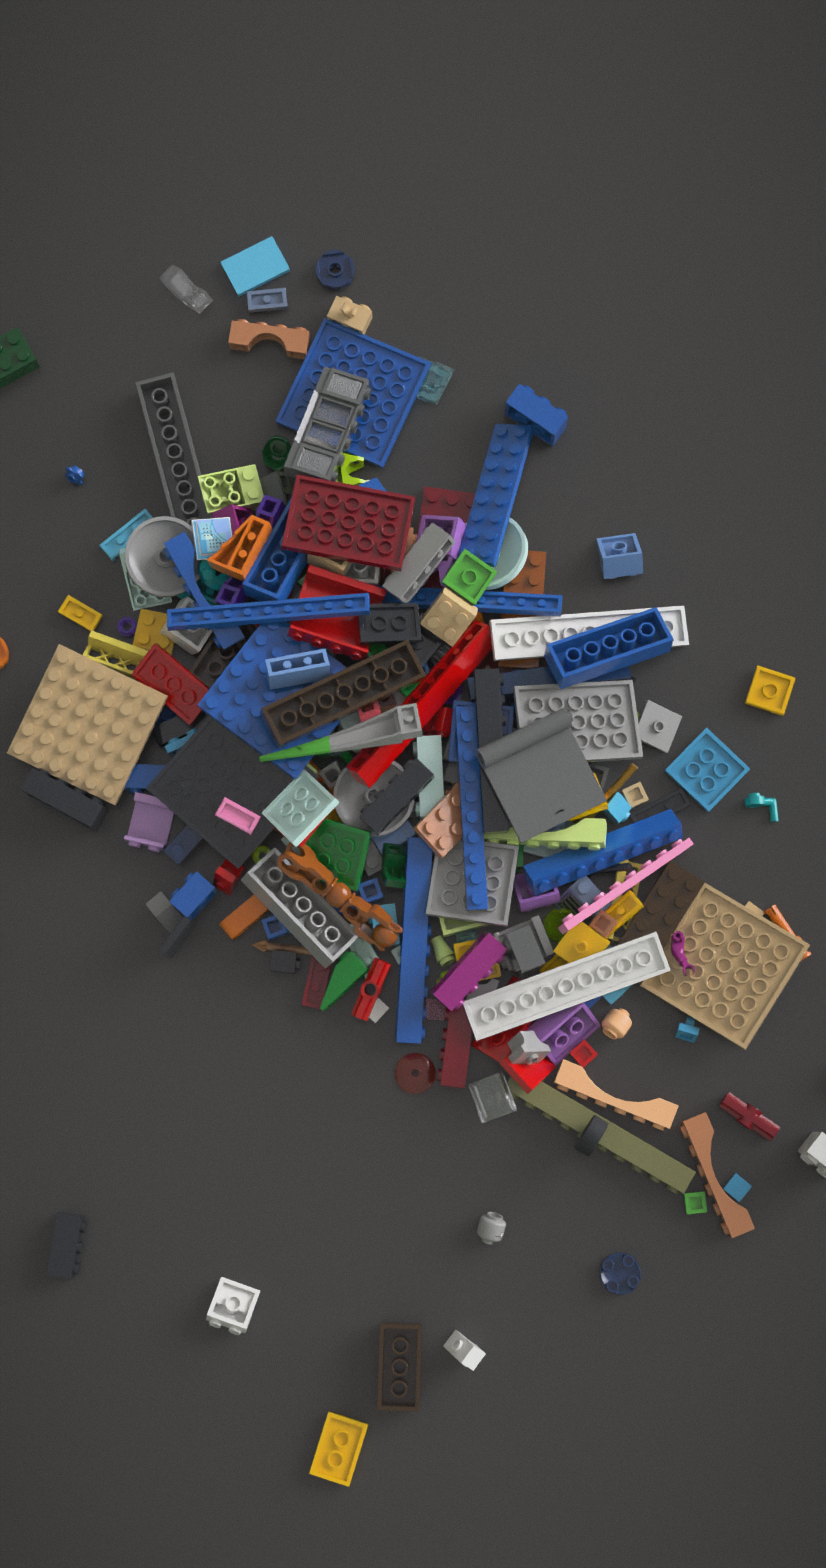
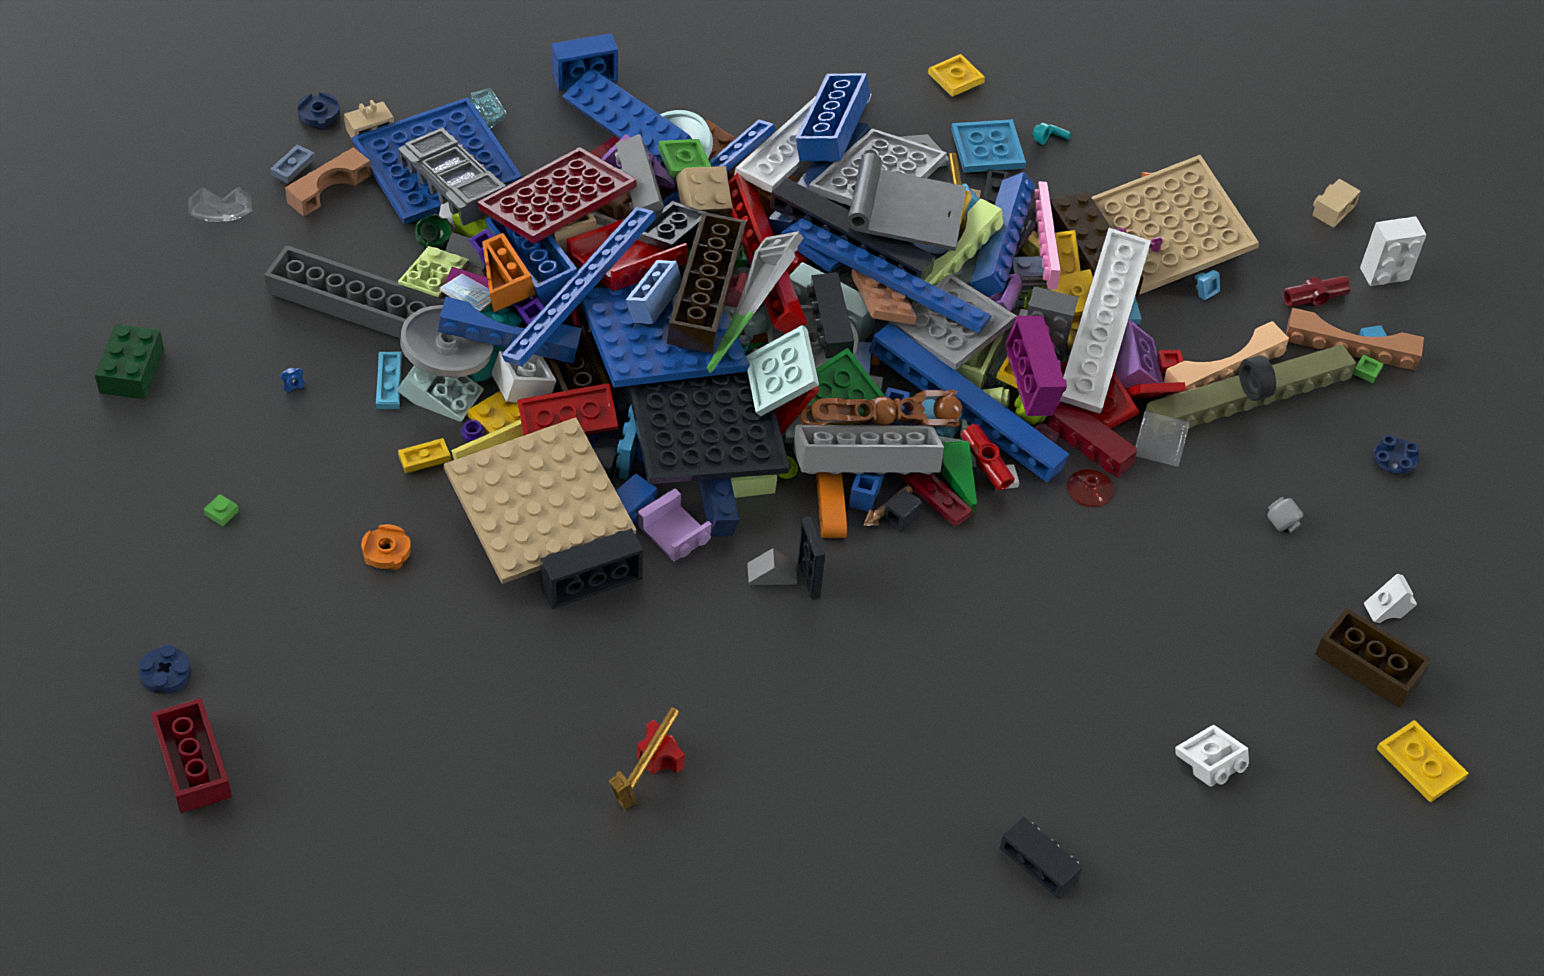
camera: 60 degrees left, 30 degrees down
blue brick [169,872,218,921] -> none
red brick [213,859,245,896] -> none
bright pink tile [215,797,261,835] -> none
medium azure tile [221,236,290,297] -> none
dark green slope [381,843,407,888] -> none
light grey brick [508,1031,551,1065] -> none
nougat tile [589,909,619,938] -> none
medium blue slope [596,533,643,579] -> none
light nougat head [601,1008,632,1039] -> none

